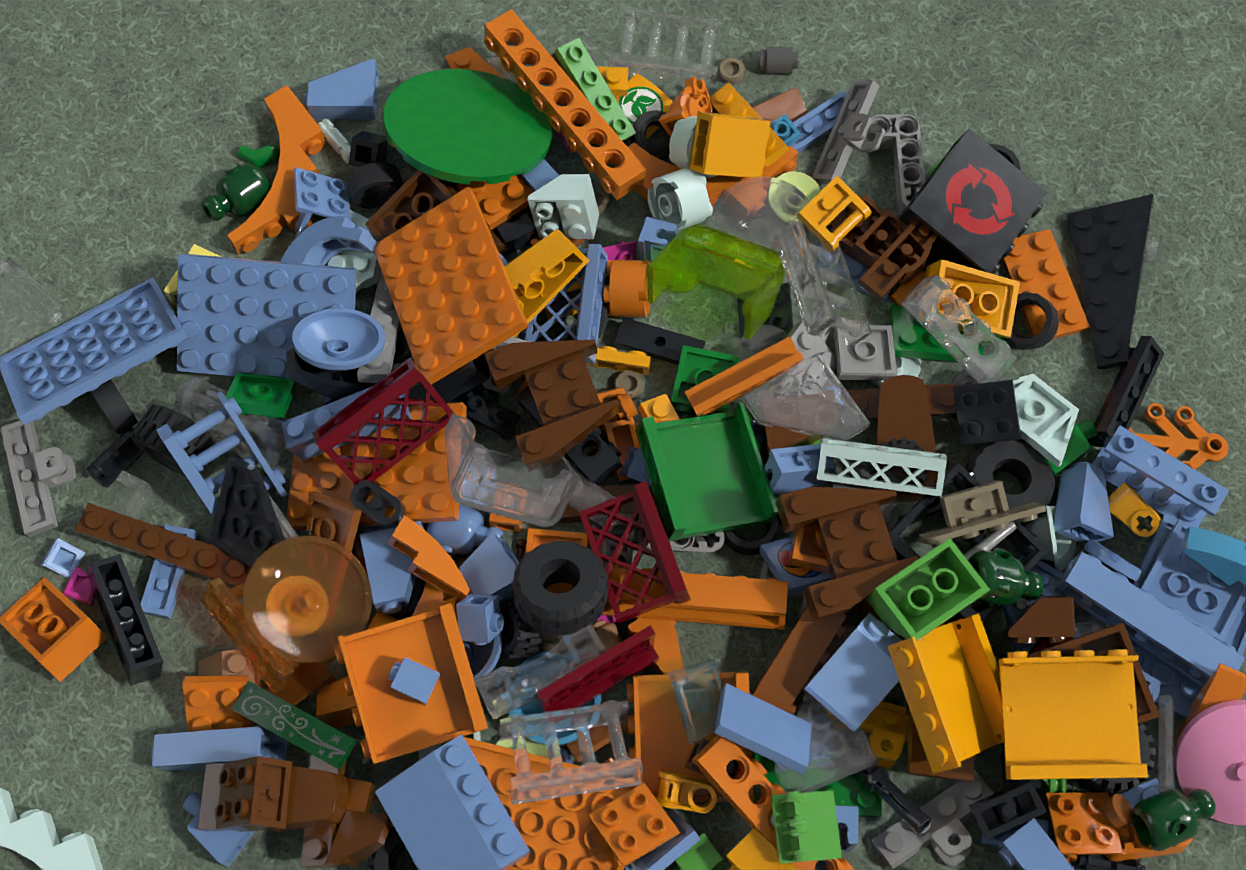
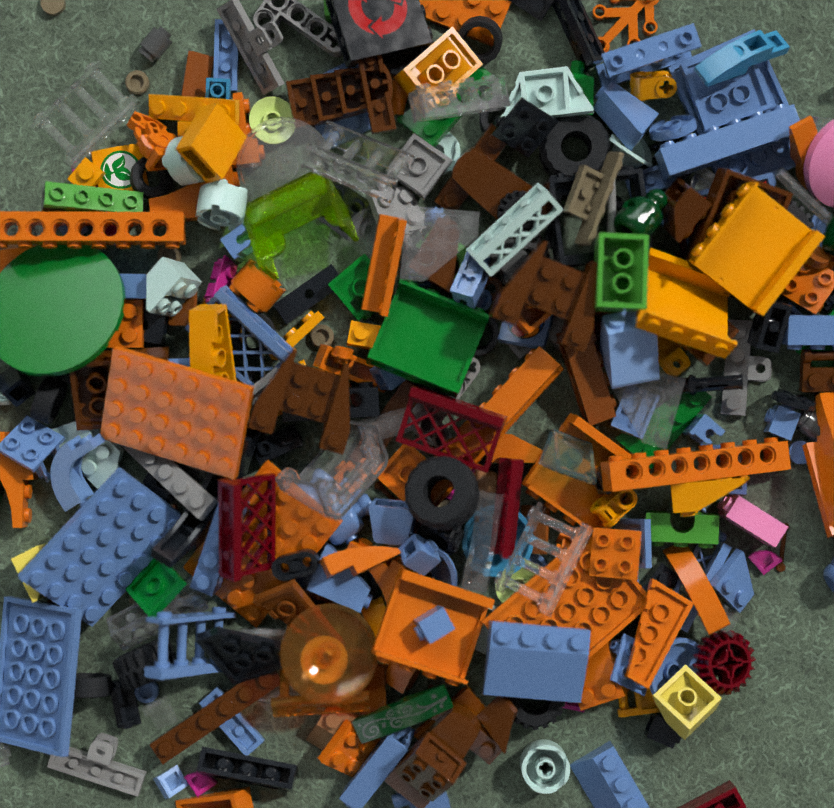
camera: 60 degrees left, 20 degrees up
medium blue dish [292,308,385,371] -> none
medium blue tile [714,683,812,774] -> none
bright green hinge [771,790,842,864] -> none
light orange plate [796,176,871,252] -> none
none -> medium blue tile [134,681,159,703]

